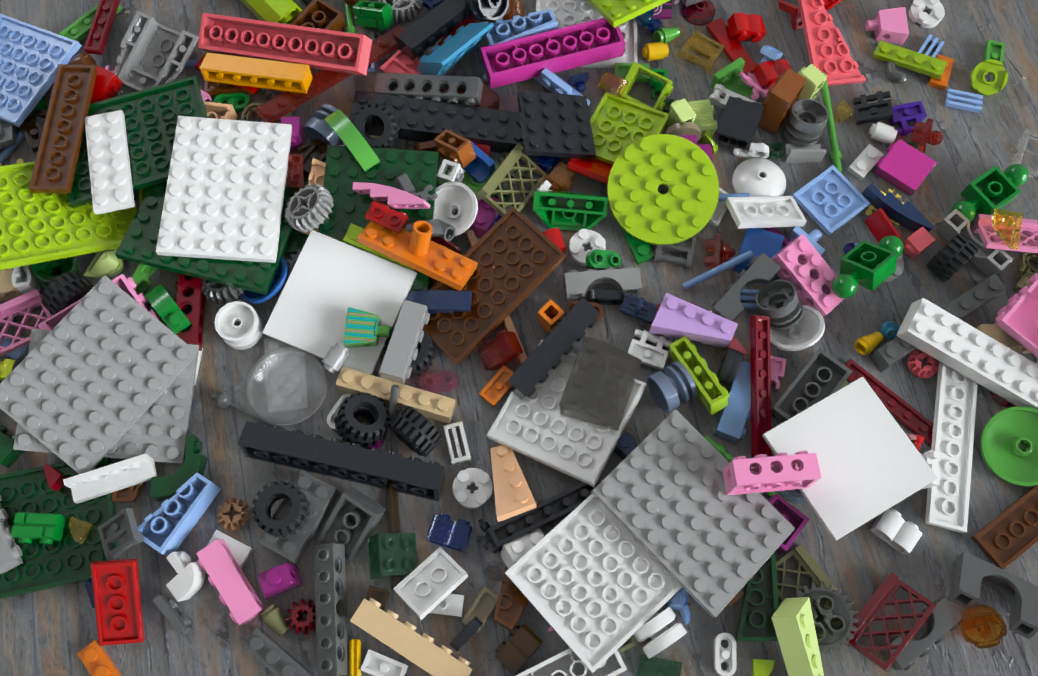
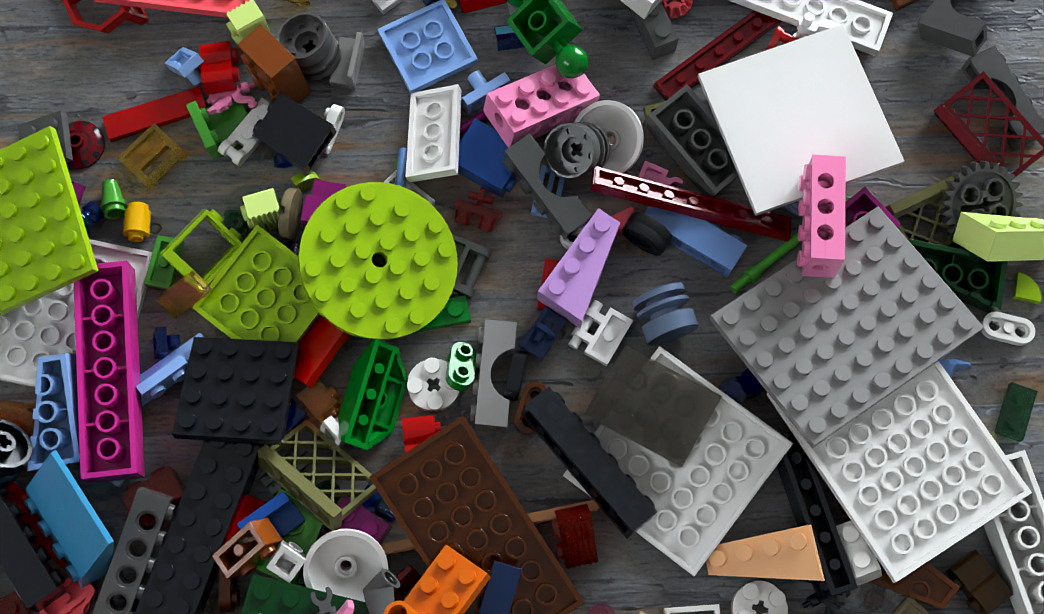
camera: 80 degrees left, 5 degrees up
orange plate [479,365,514,407] -> none
orange brick [536,300,565,333] -> none
white wheel [633,606,687,659] -> none
green plate [649,69,667,100] -> none
lime brick [669,336,729,415] -> none
medium blue bar [682,250,754,290] -> none
yellowish green brick [688,99,718,139] -> none
red brick [727,12,767,43] -> none
white dish [732,158,786,197] -> none
clear green plate [768,141,785,159] -> none
bright green bar [821,73,842,173] -> none
yellow cone [854,331,883,355] -> none
white brick [870,509,922,555] -> none
dark azure plate [879,321,900,340] -> none
clear orange cylinder [960,604,1007,648] -> none

